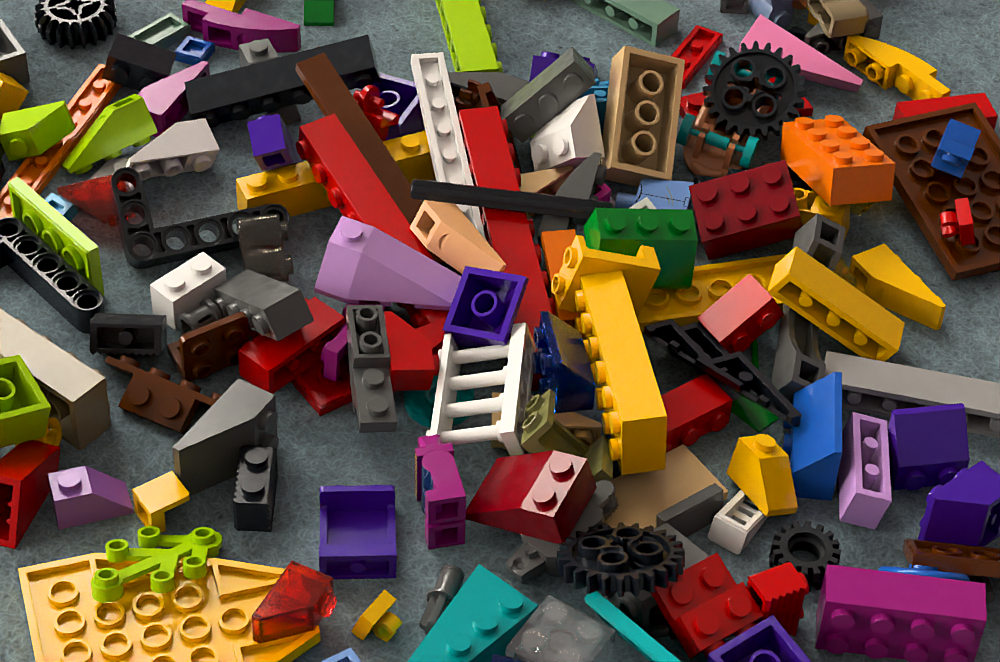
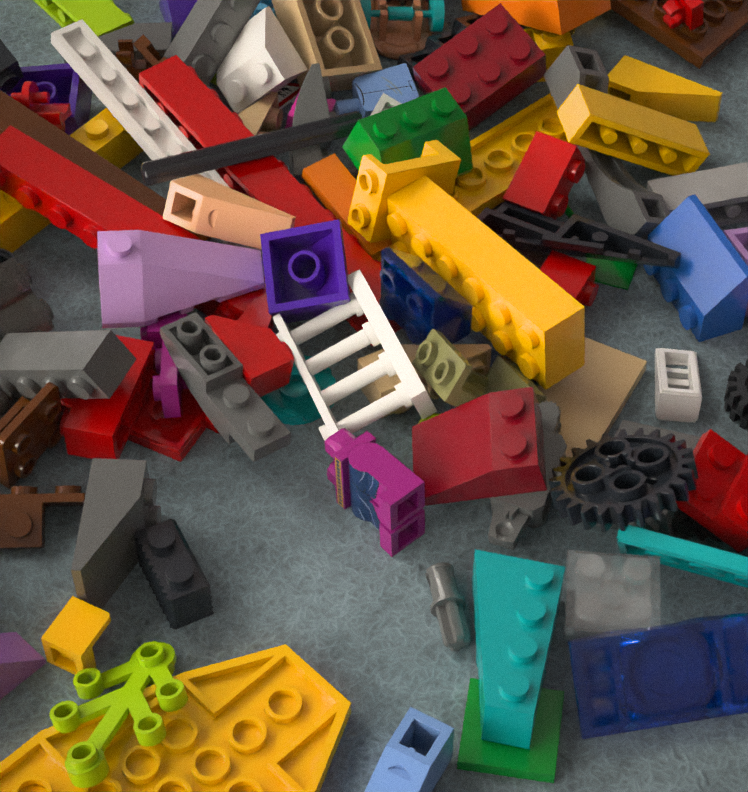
camera: 25 degrees left, 5 degrees up
clear red slope [252,561,337,644] -> none
dark purple panel [319,485,397,580] -> none
yellow tile [351,589,403,642] -> none
dark grey tile [656,483,724,537] -> none
yellow slope [726,434,798,517] -> none

